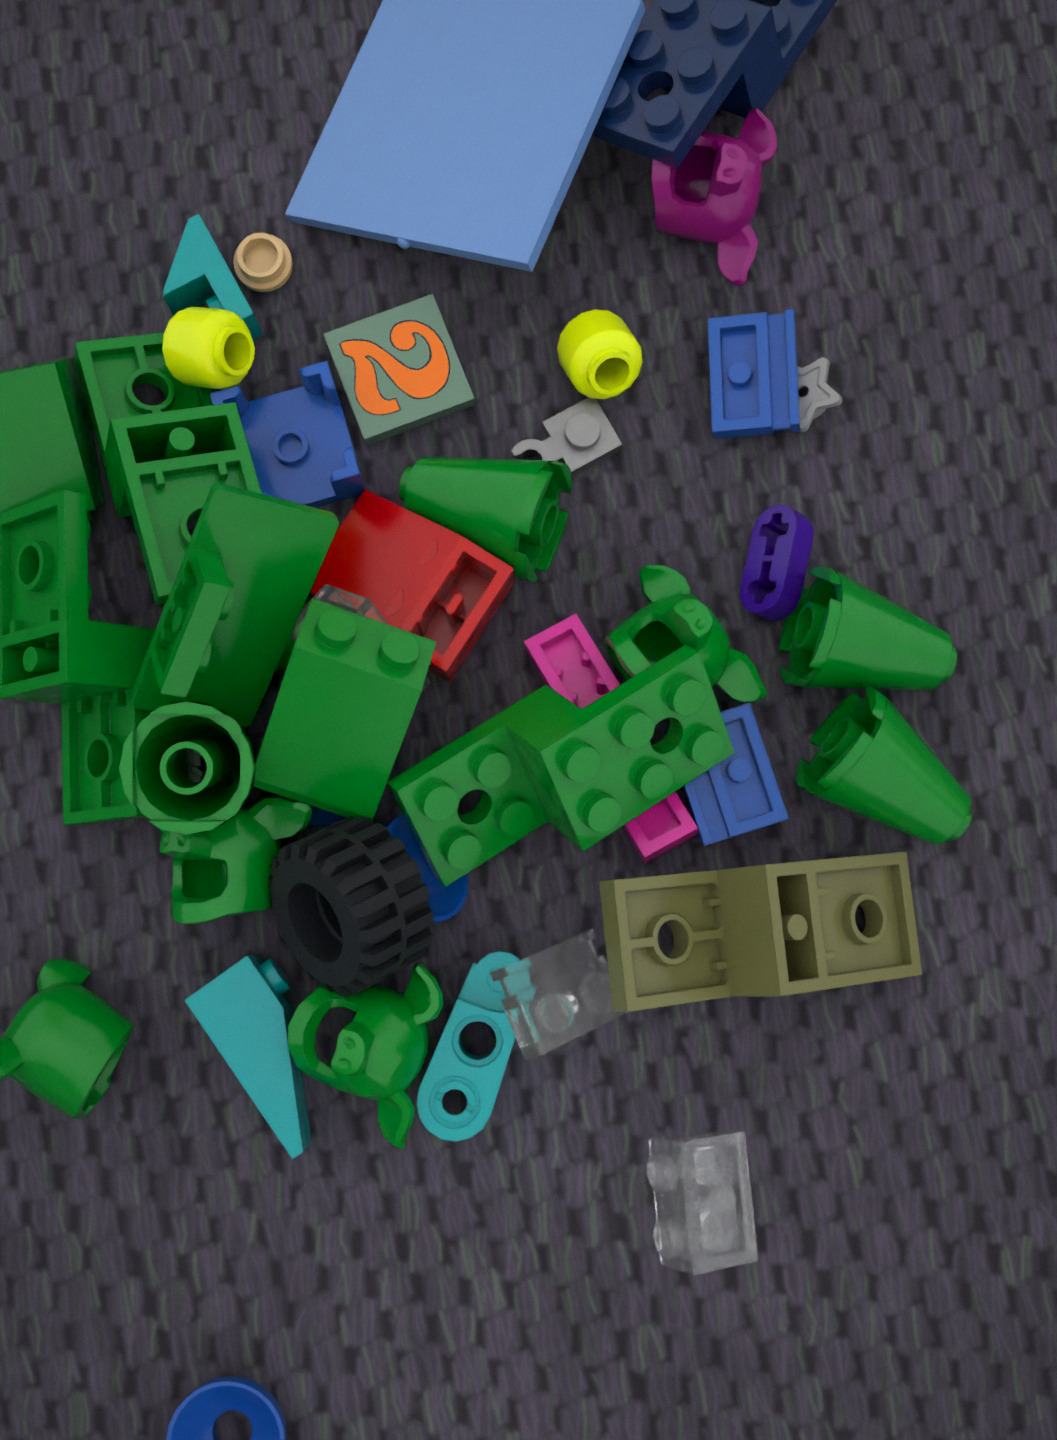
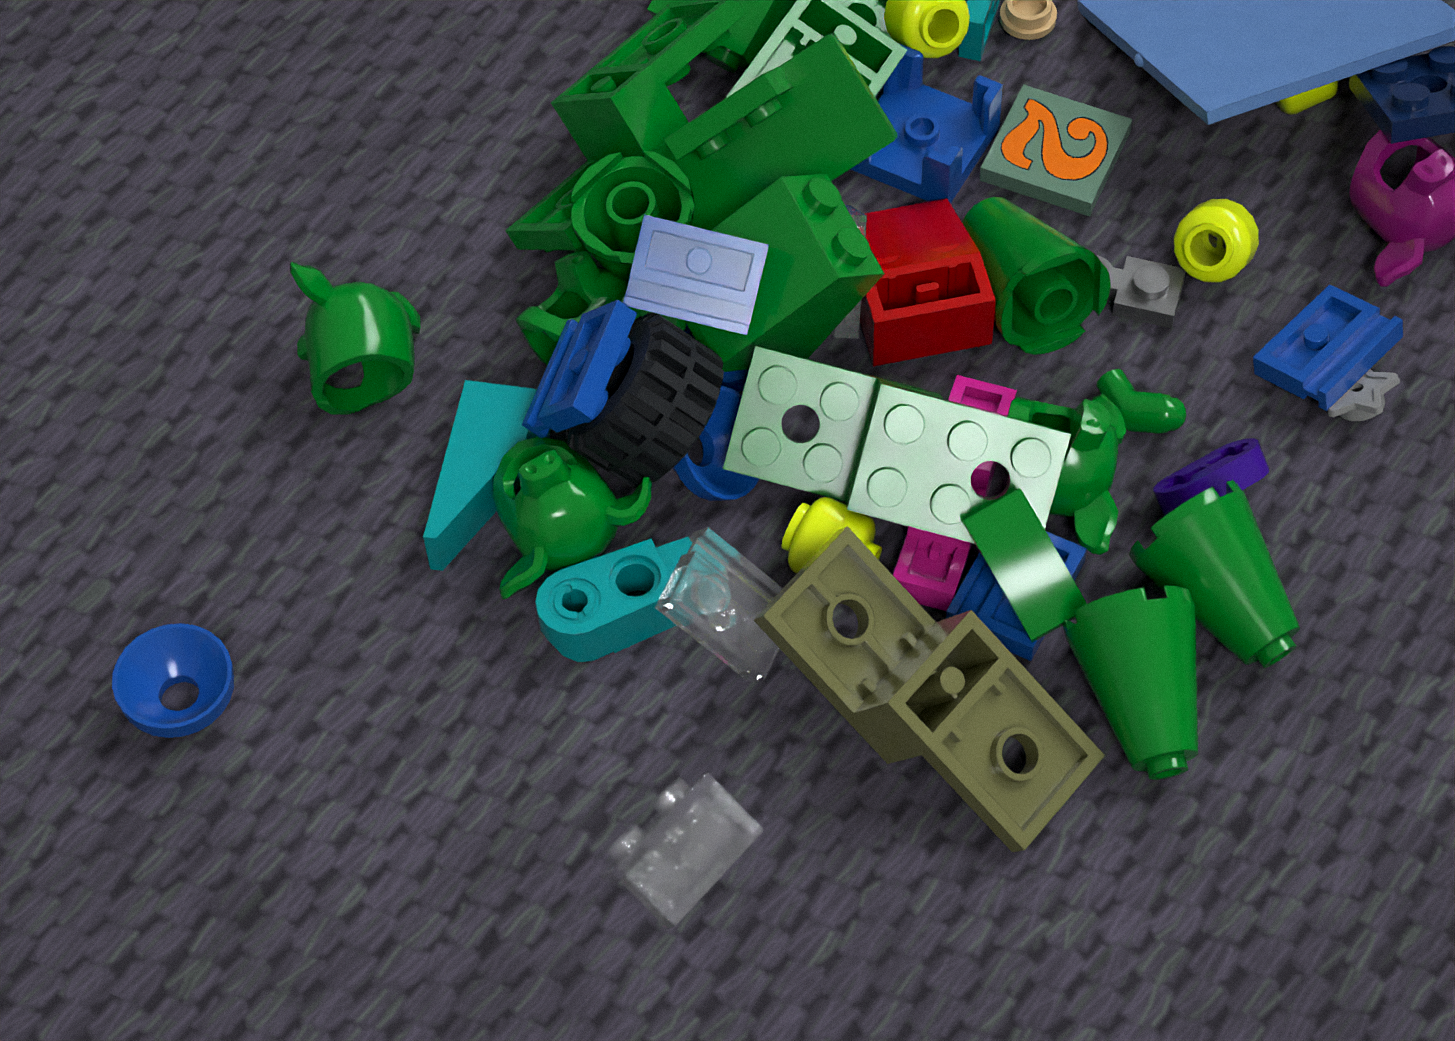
camera: 50 degrees right, 25 degrees down
none -> blue plate [522,300,637,438]
none -> plate [623,214,769,335]
none -> neon yellow head [781,497,882,573]
none -> green slope [963,488,1087,643]
none -> green arm [1096,369,1186,434]

